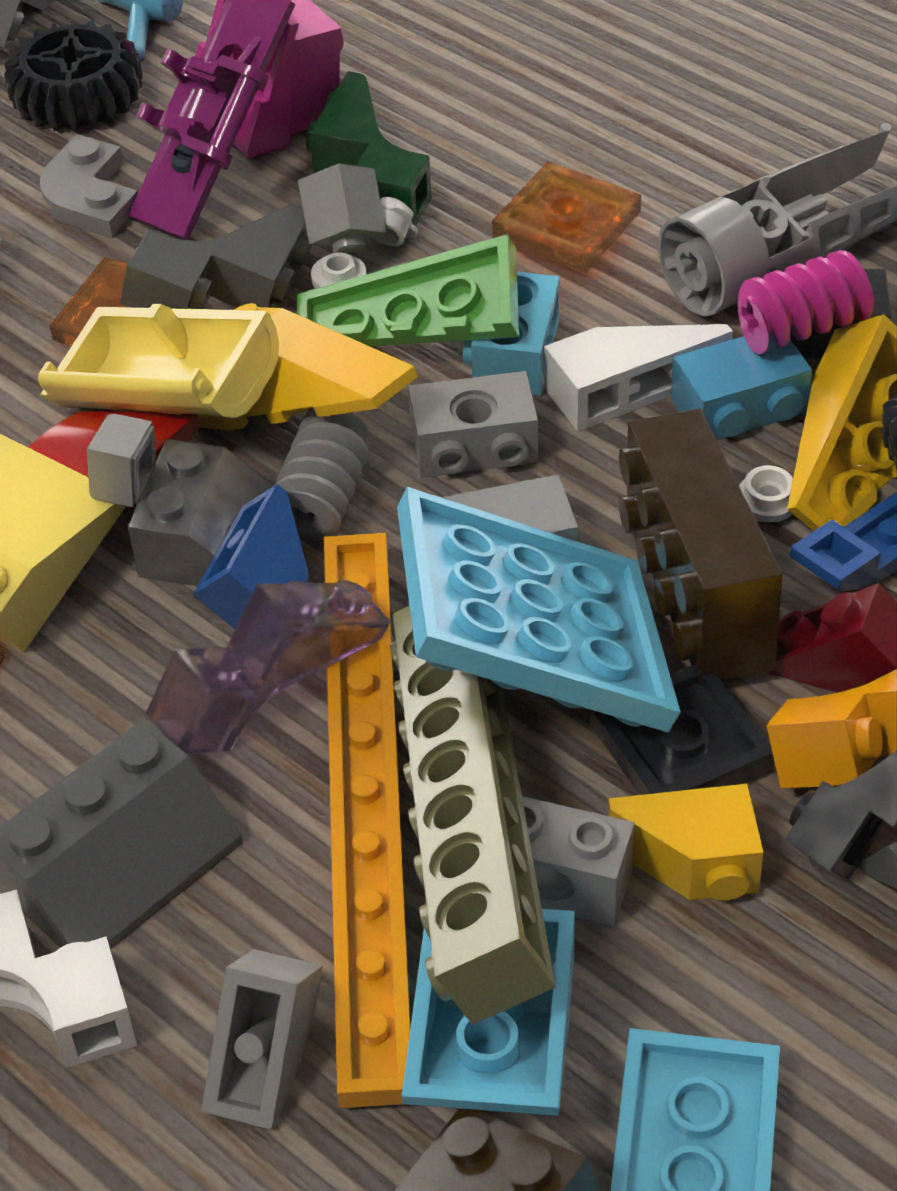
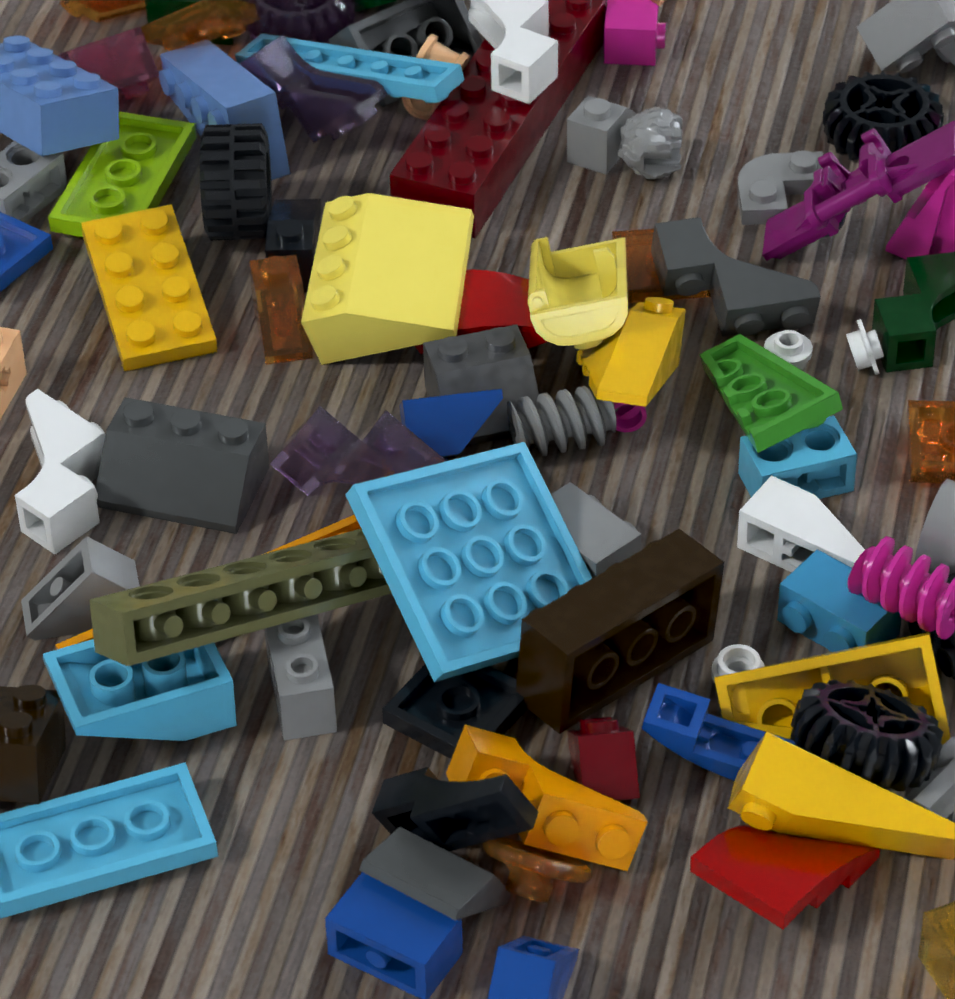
camera: 60 degrees right, 5 degrees down
light grey slope [87,414,156,507] -> none
light grey brick [298,163,386,254] -> none
light grey brick [408,371,538,478] -> none
yellow slope [608,784,764,900] -> none

